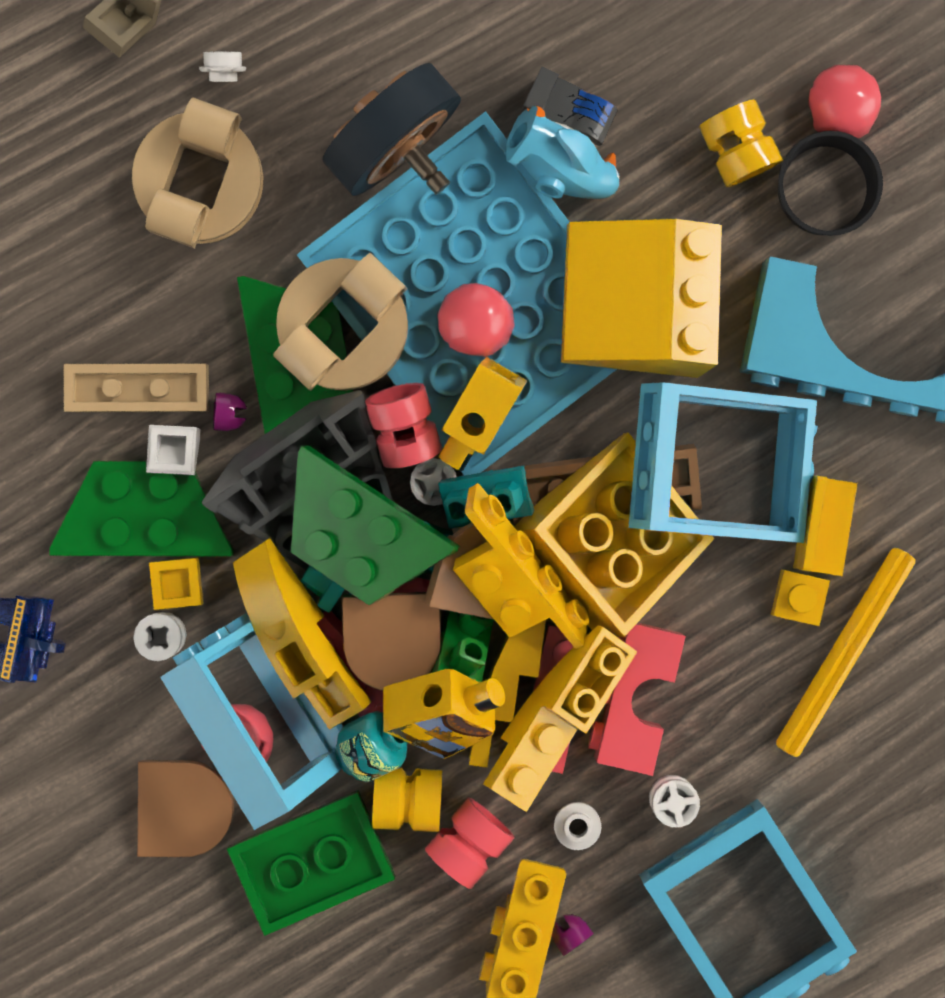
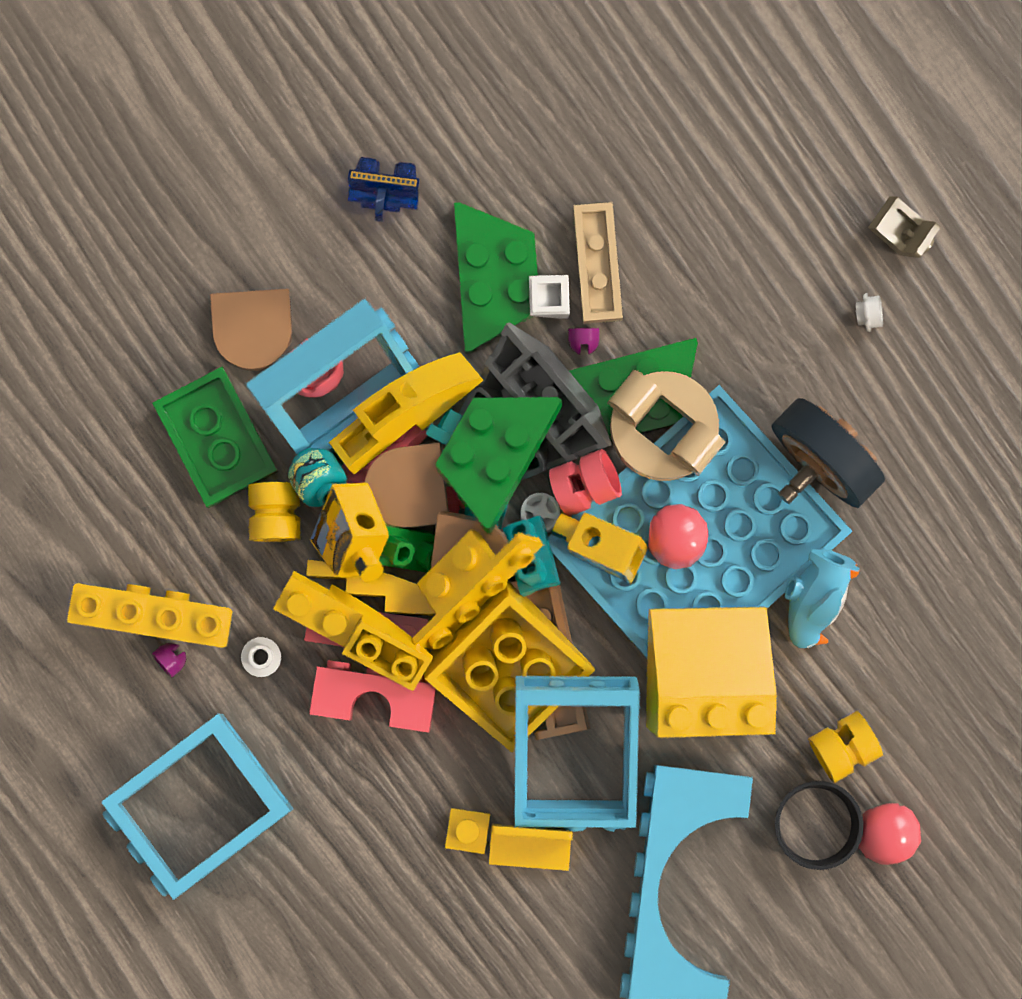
camera: 80 degrees right, 5 degrees down
tan piece [132,97,263,249] -> none
white wheel [133,611,187,661] -> none
yellow plate [149,557,204,610] -> none
coral wheel [425,797,514,889] -> none
dark grey leg [522,67,618,146] -> none
white wheel [649,775,700,827] -> none
yellow axle [776,548,915,757] -> none

